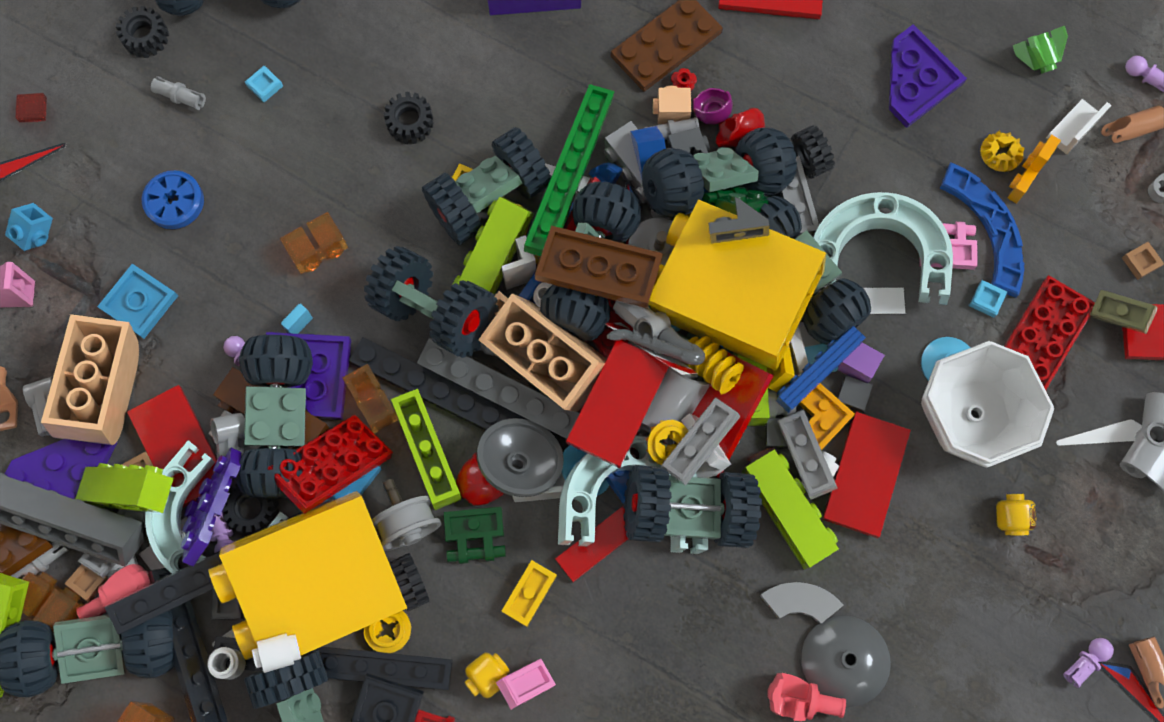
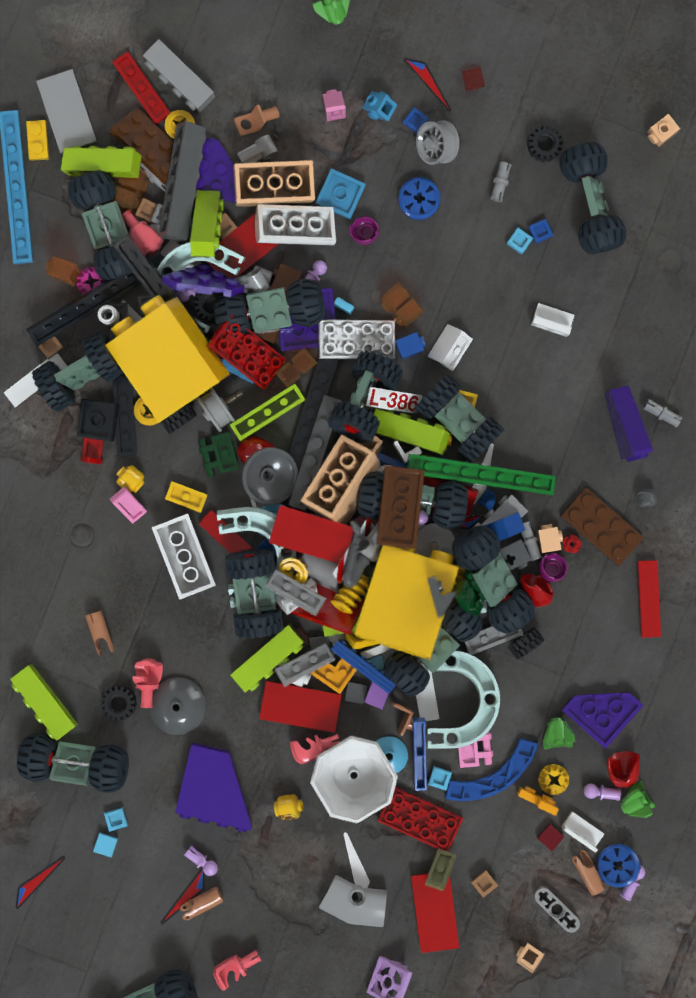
camera: 80 degrees right, 15 degrees up
white brick [252,633,301,673] -> none
black tyre [384,92,434,144] -> none
light grey tile [760,582,843,624] -> none
none -> dark pink gear [76,267,104,294]
none -> white brick [152,514,216,599]
none -> dark purple slope [175,743,253,832]
none -> white brick [255,204,336,245]
none -> coral piece [290,734,340,764]
none -> white tile [318,320,395,359]
none -> magenta hair [349,216,379,245]
none -> white sticker [366,387,423,414]
none -> nougat bracket [390,701,427,736]
none -> blue brick [395,332,426,360]
none -> blue tile [402,107,429,134]
none -> blue piece [413,717,427,791]
none -> light grey wheel [416,120,462,165]
none -> white panel [428,324,473,371]
none -> blue tile [528,218,554,244]
none -> white panel [531,303,575,337]
none -> dark red tile [537,823,564,851]
none -> bright green brick [543,718,575,749]
none -> lavender pin [584,783,621,801]
none -> blue wheel [597,844,641,887]
none -> red hair [606,751,640,788]

